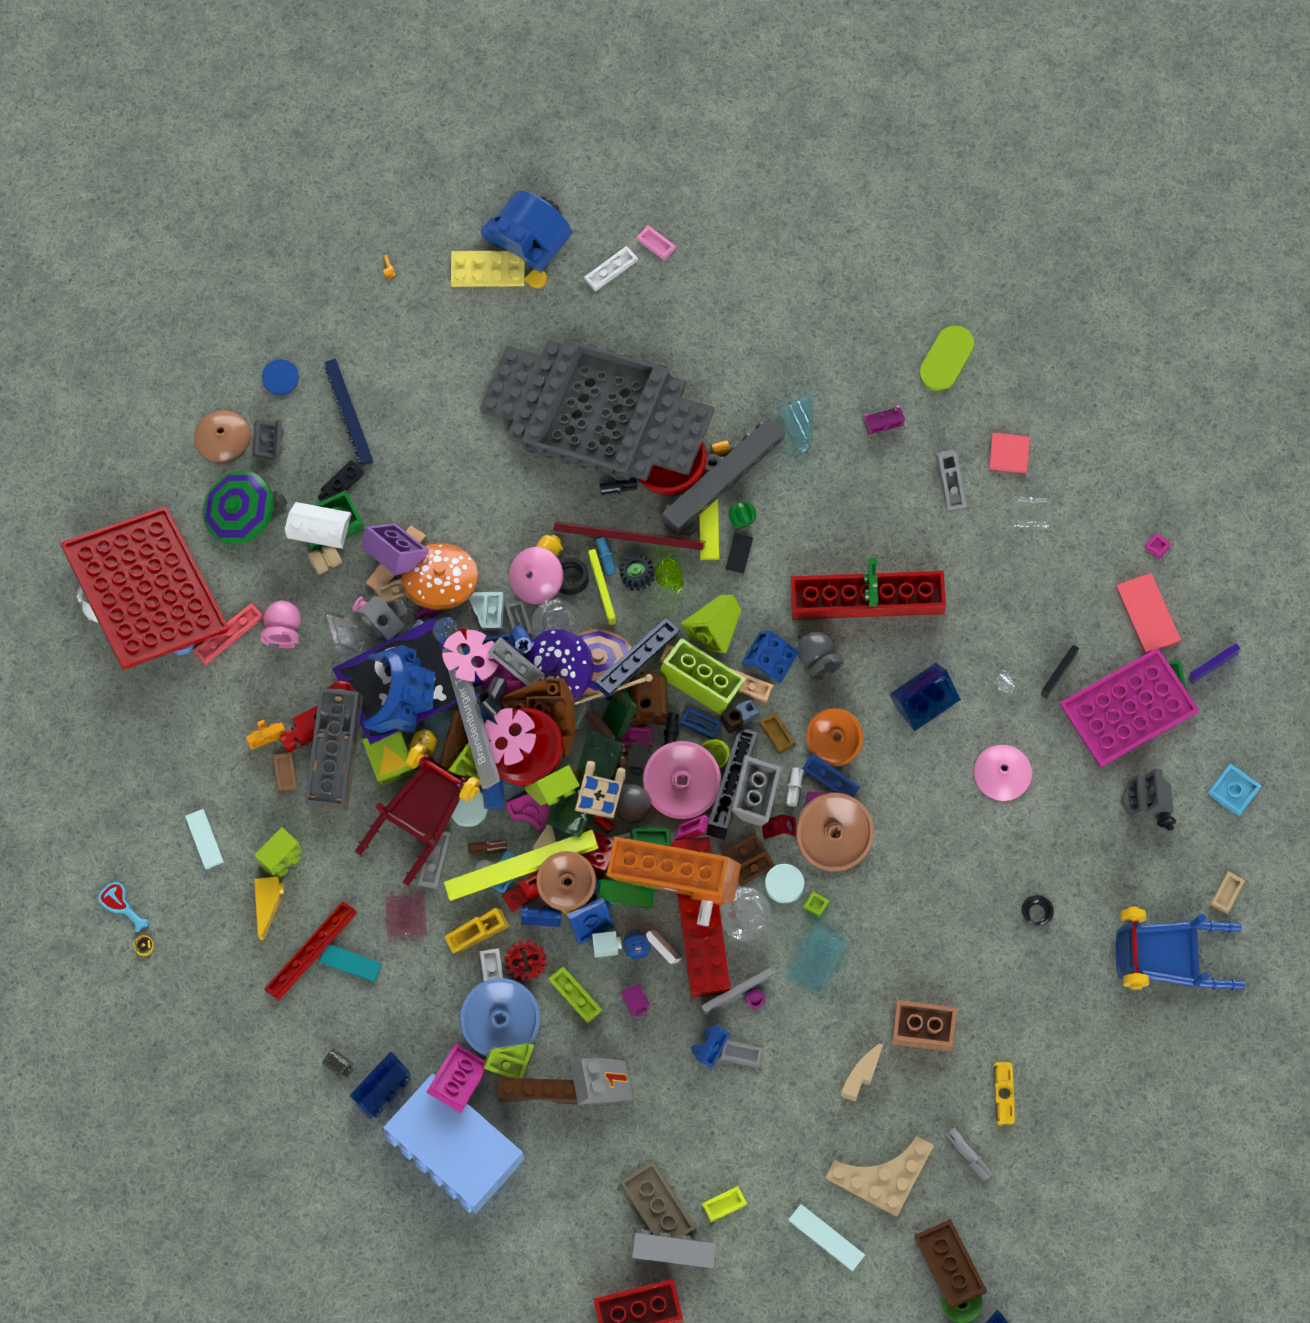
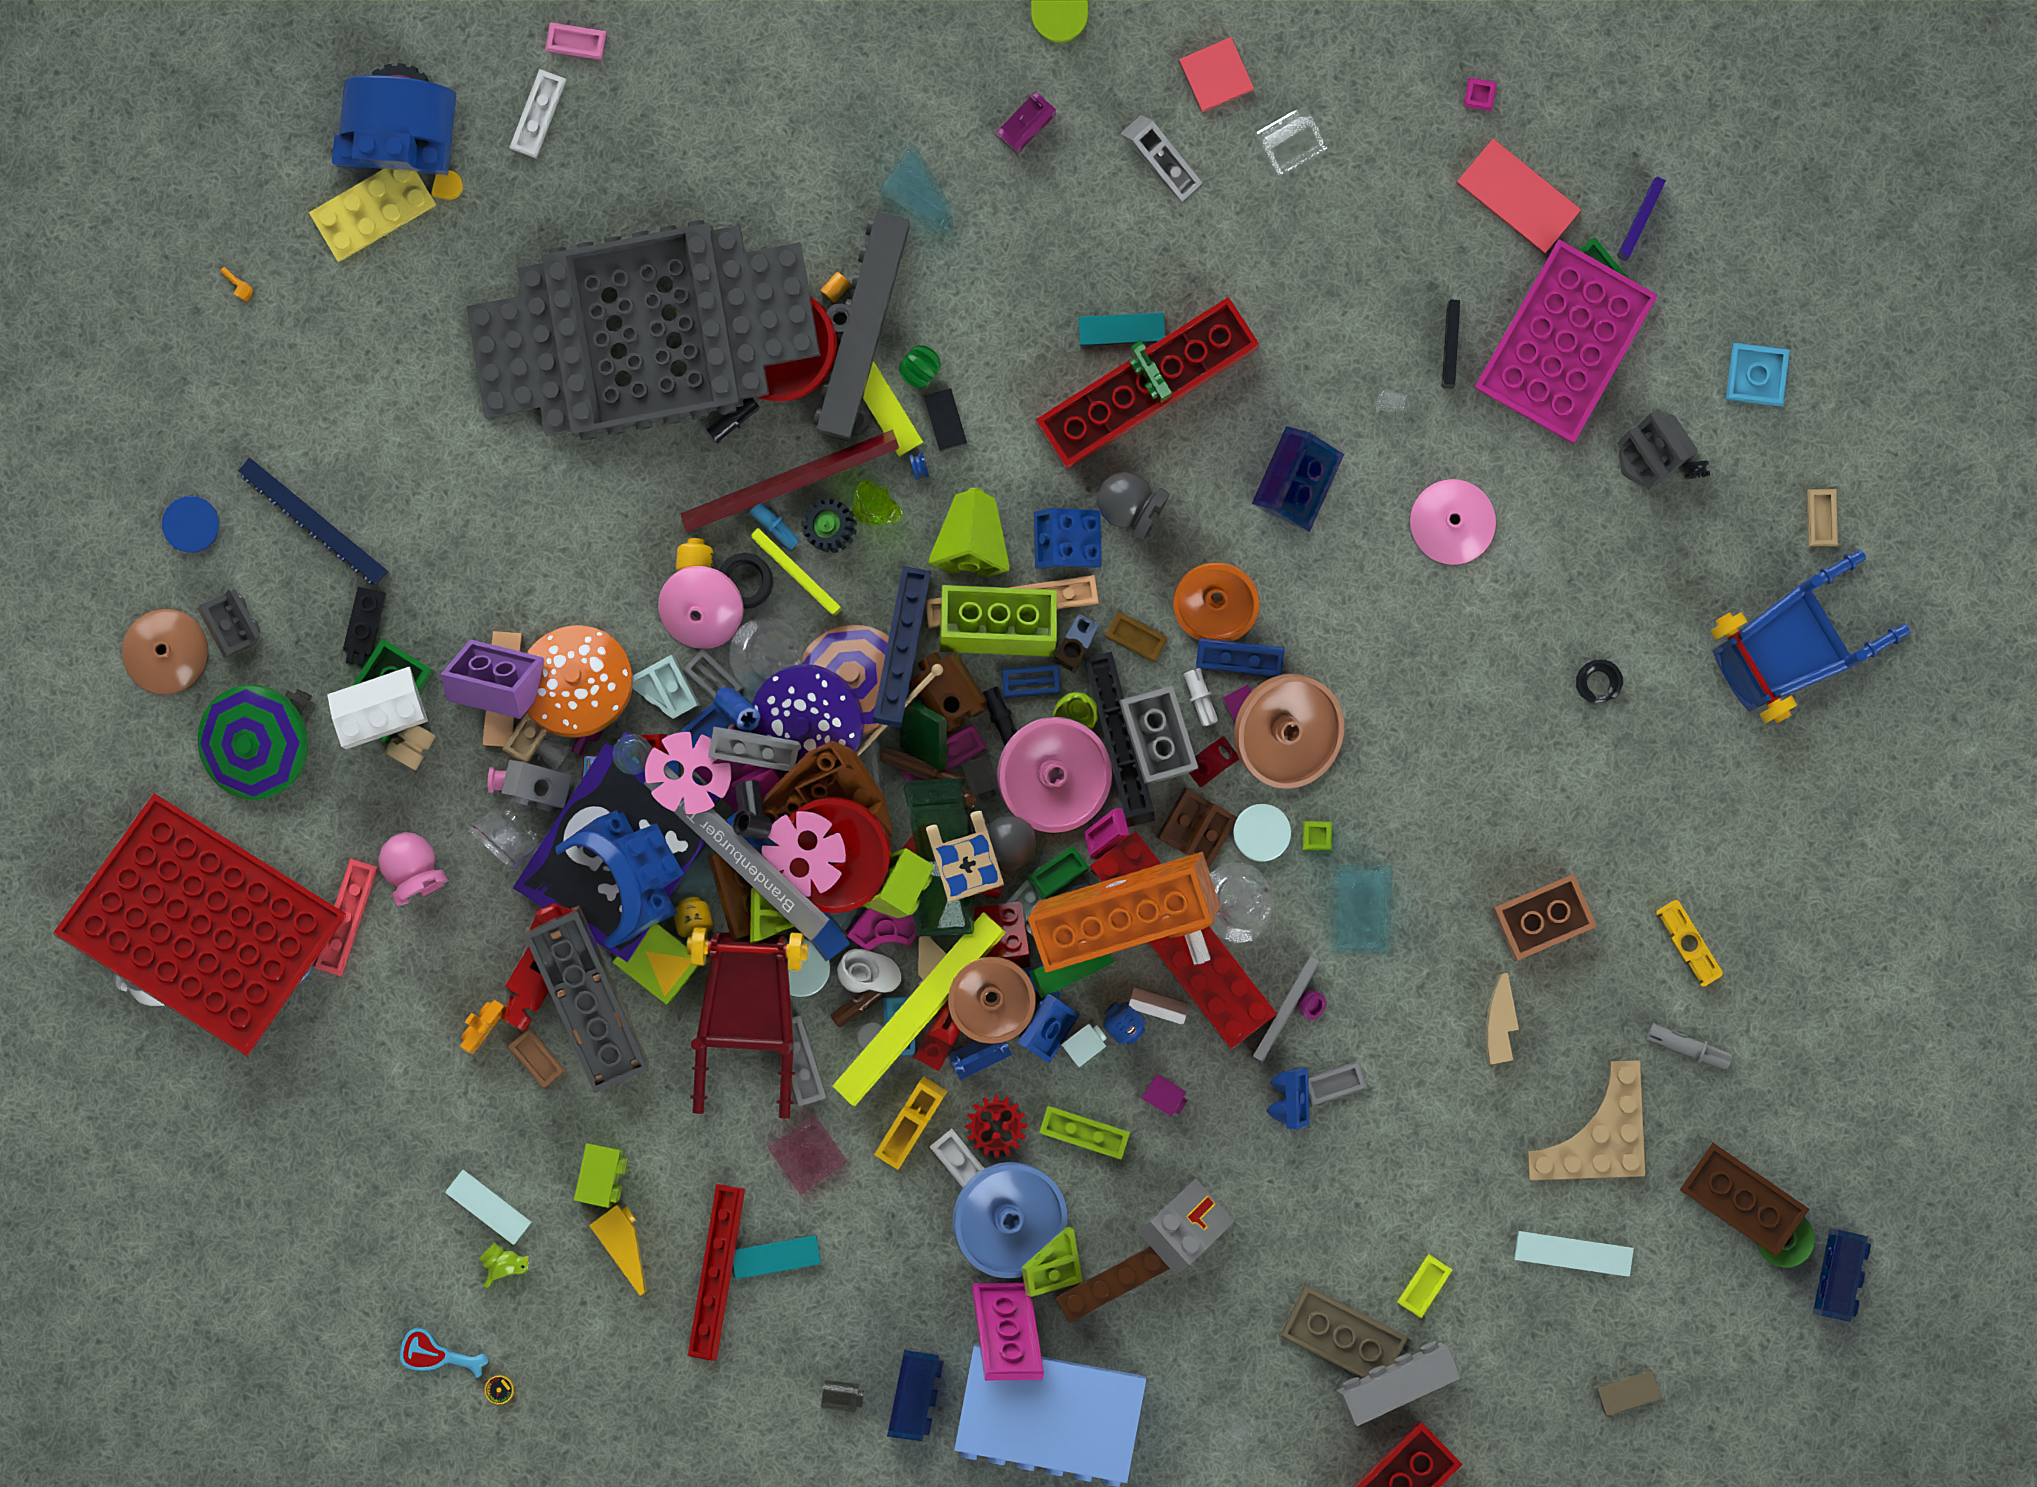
camera: 30 degrees left, 15 degrees up
none -> lime animal [478,1242,529,1289]
none -> white cap [837,949,901,993]
none -> blue bush [909,452,929,480]
none -> teal tile [1078,312,1165,346]

